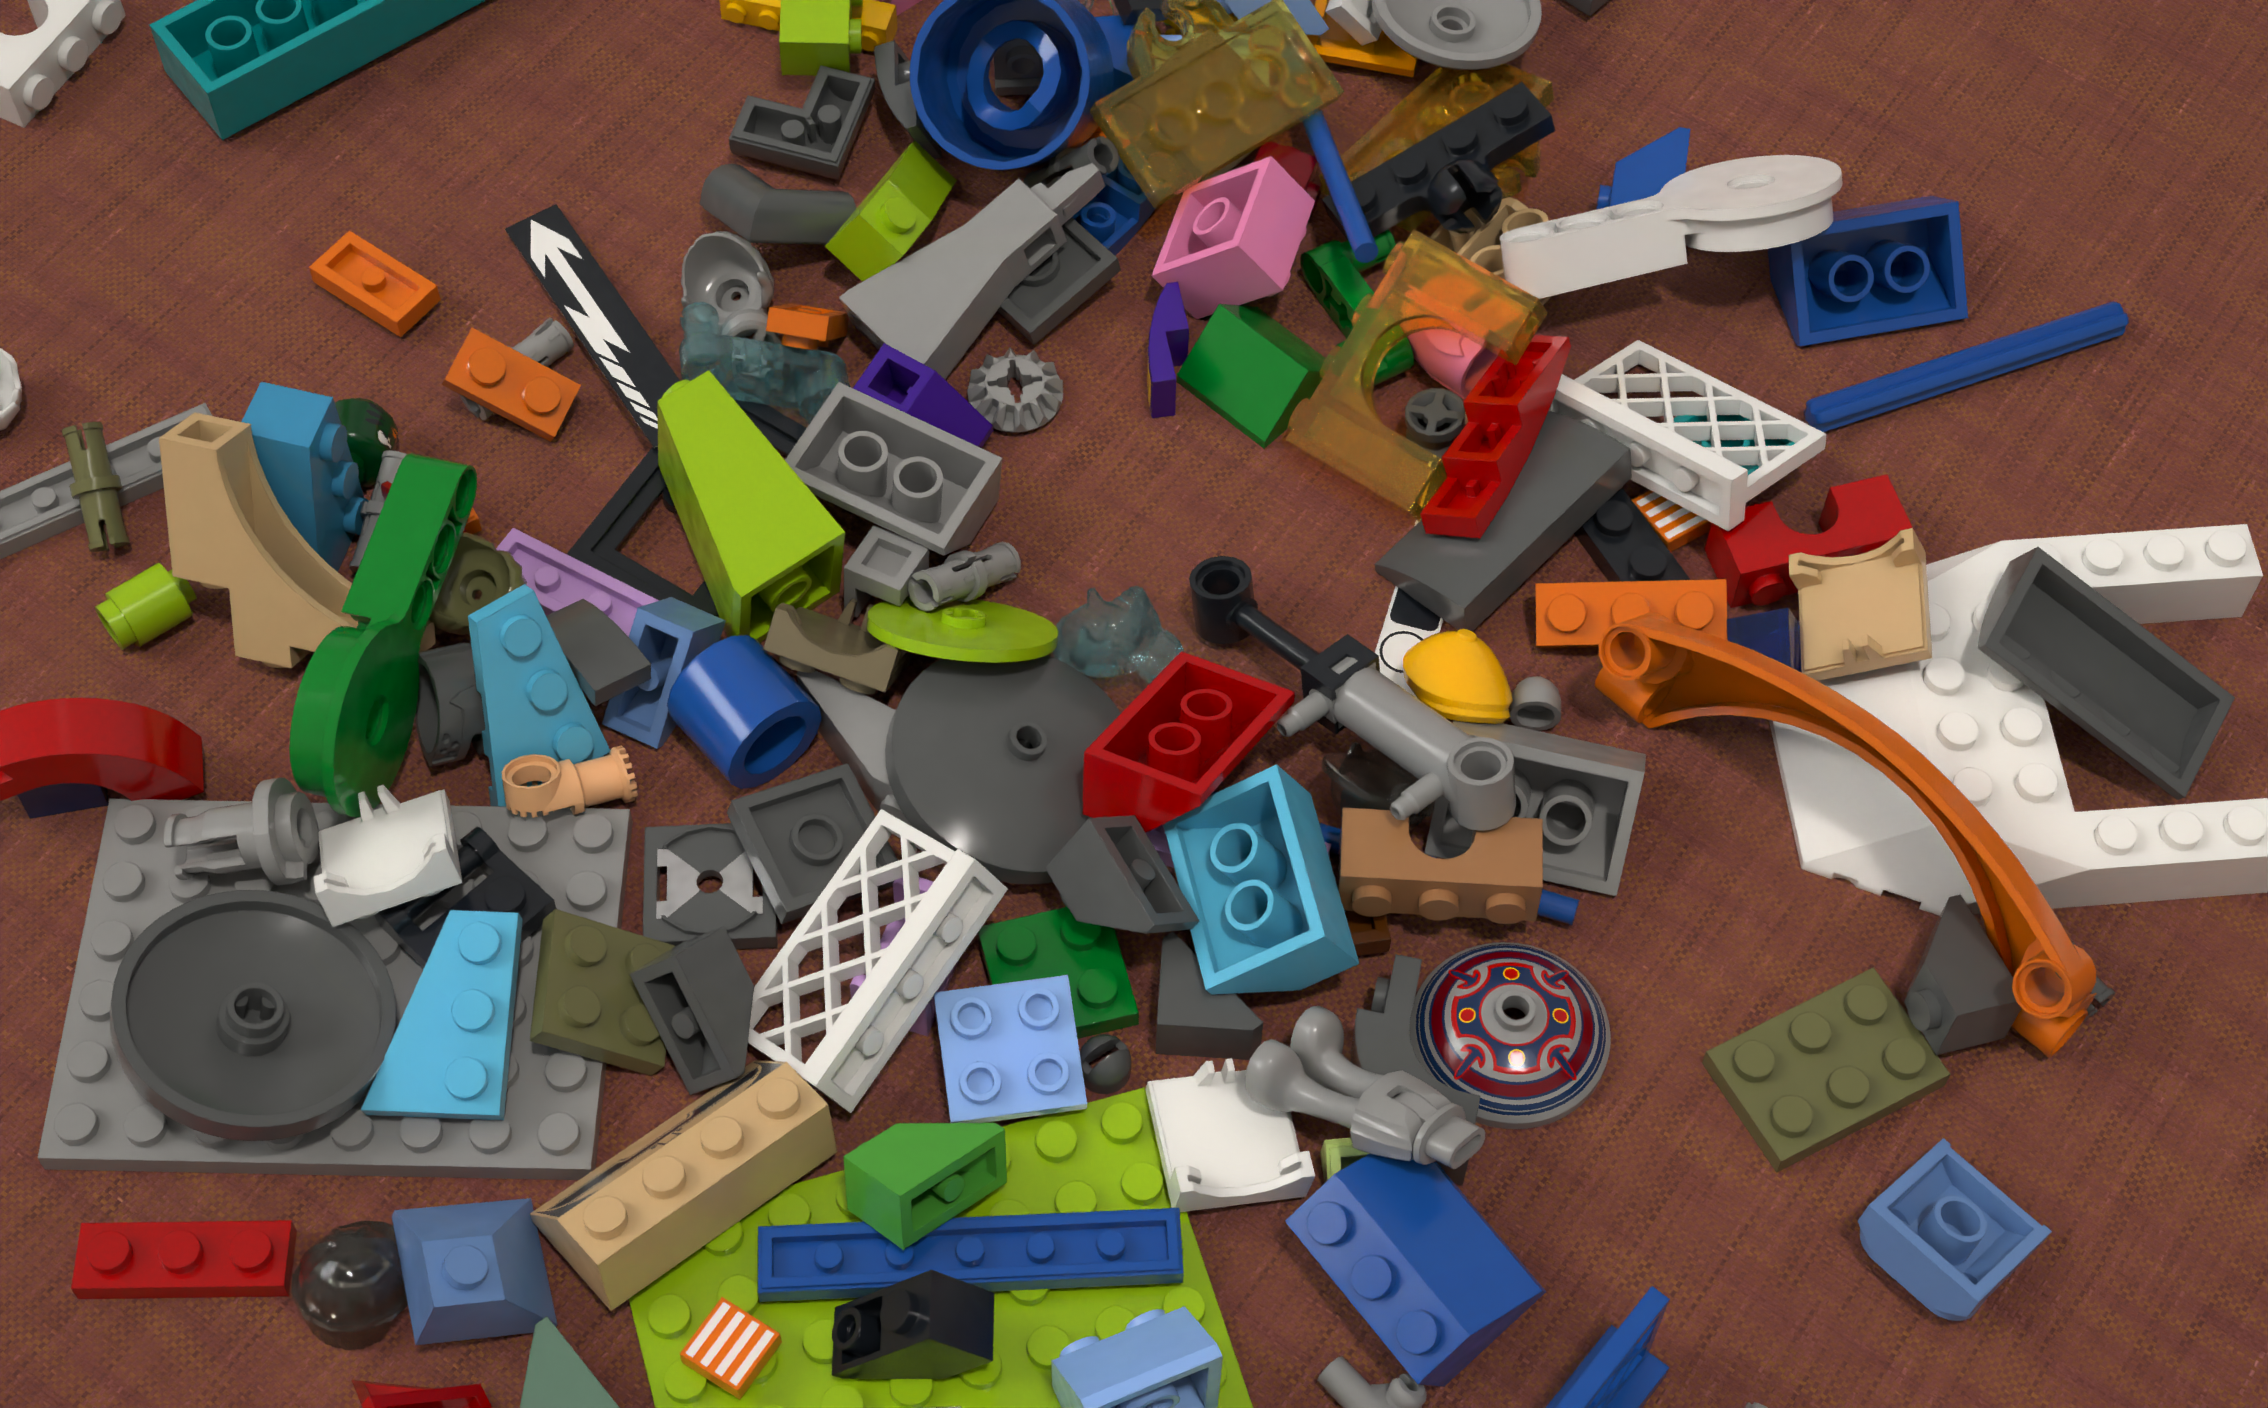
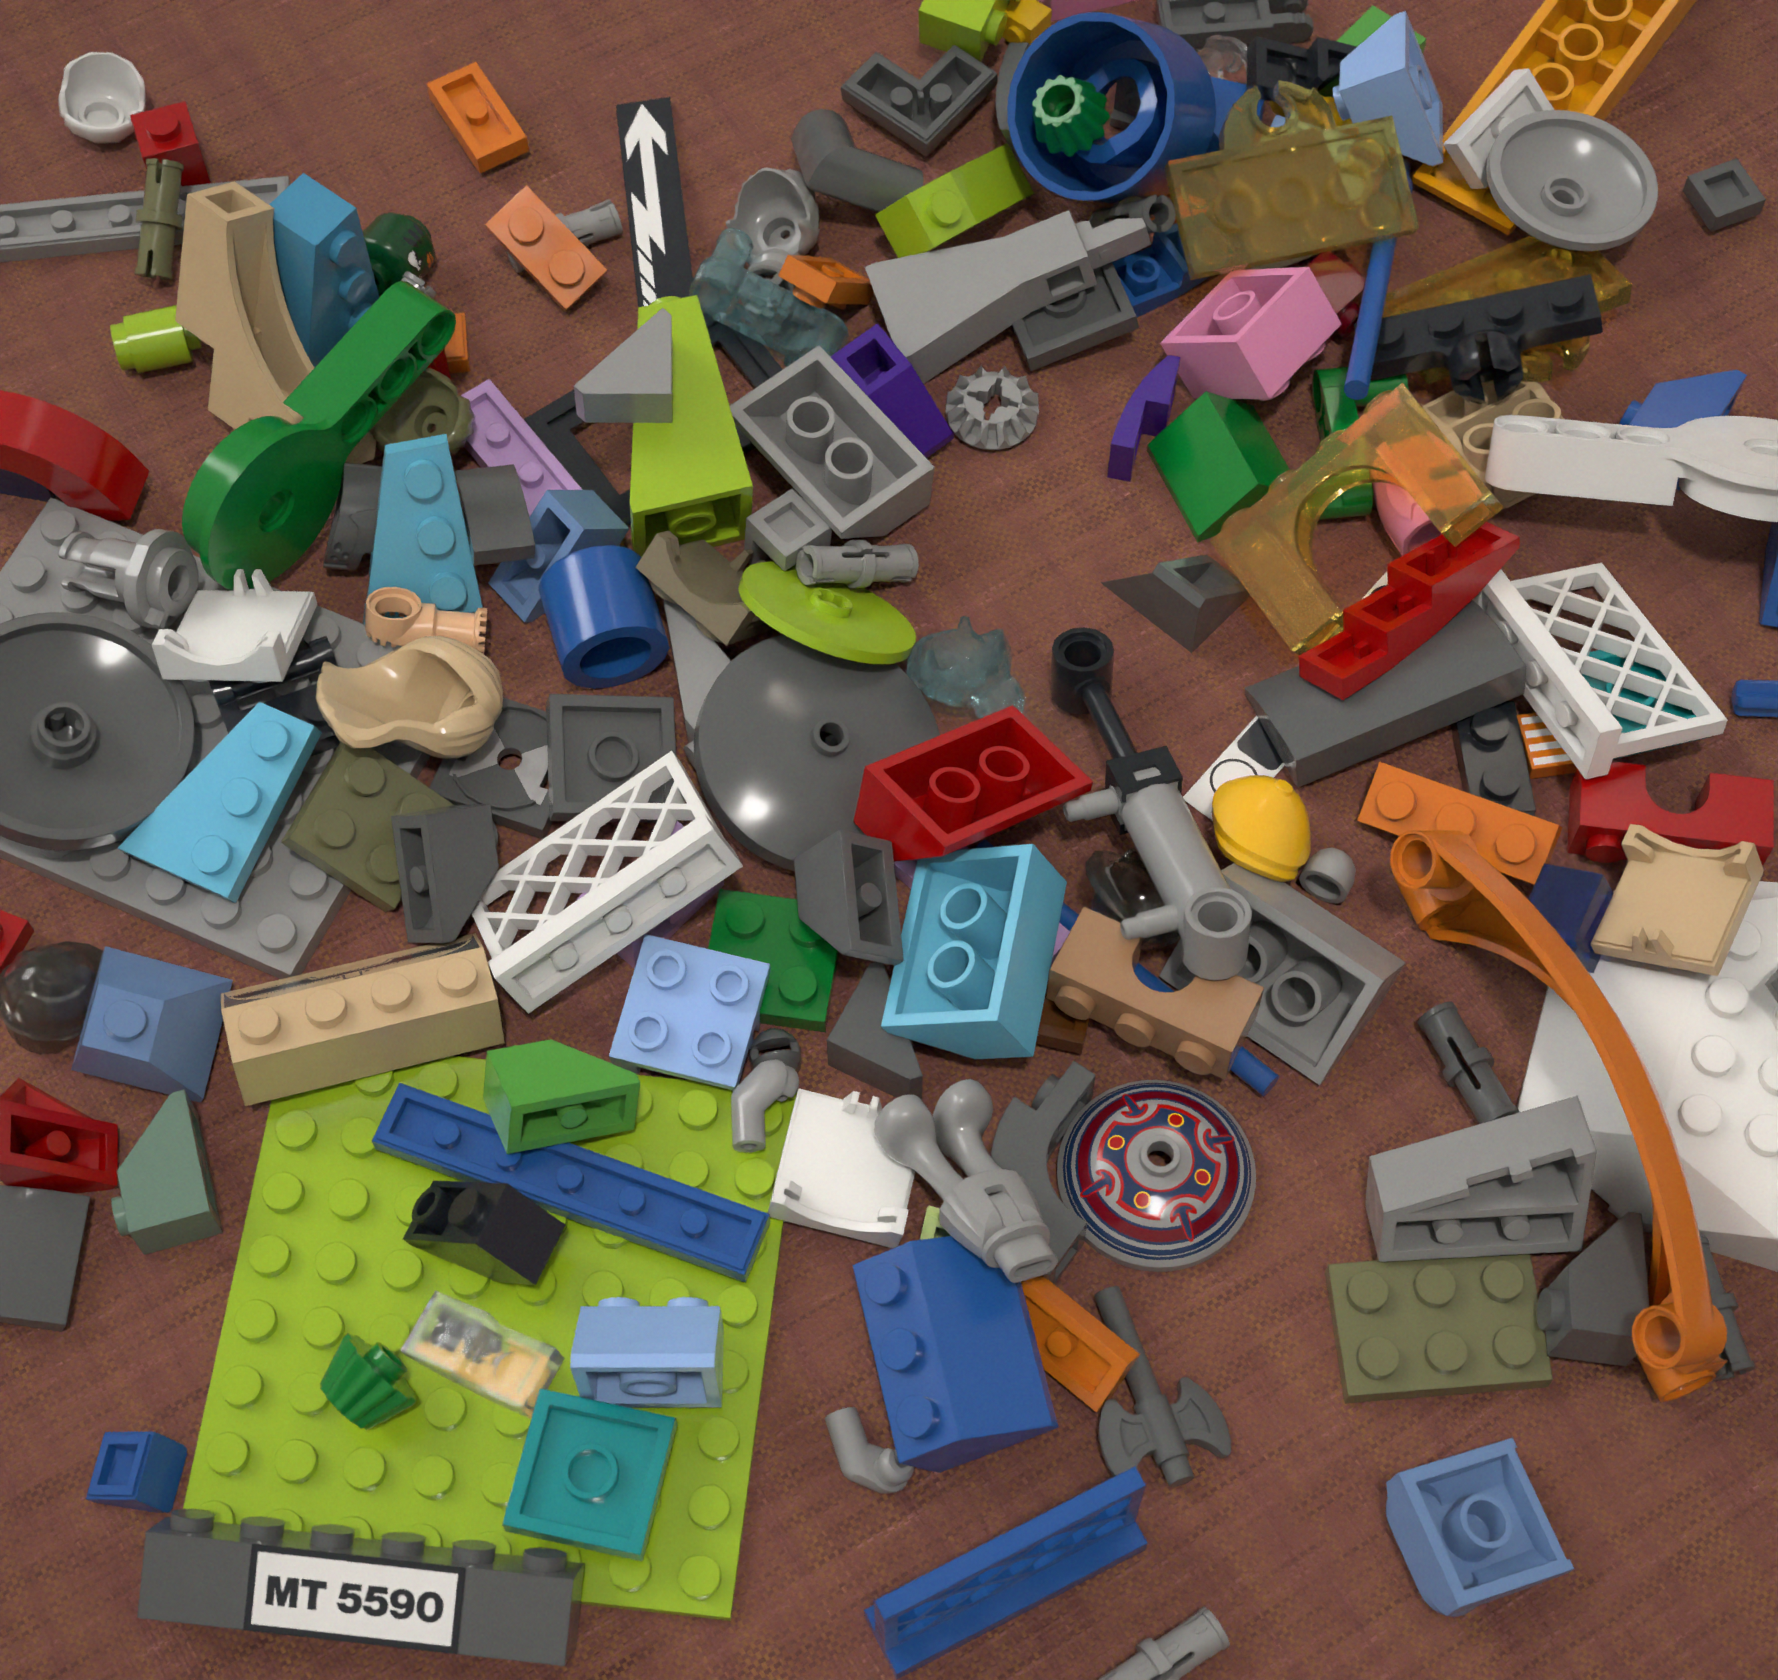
camera: 25 degrees right, 5 degrees up
orange tile [680,1297,782,1400] -> none
dark grey wheel [1405,388,1465,465] -> none
none -> red brick [130,101,211,187]
none -> tan piece [316,636,503,759]
none -> light grey slope [574,308,672,423]
none -> light grey arm [731,1059,799,1152]
none -> orange plate [1021,1276,1140,1413]
none -> green piece [1032,75,1110,157]
none -> dark grey piece [1094,1286,1231,1488]
none -> dark grey slope [1101,555,1253,653]
none -> light grey wedge [1365,1095,1597,1262]
none -> dark grey pin [1418,1001,1520,1124]

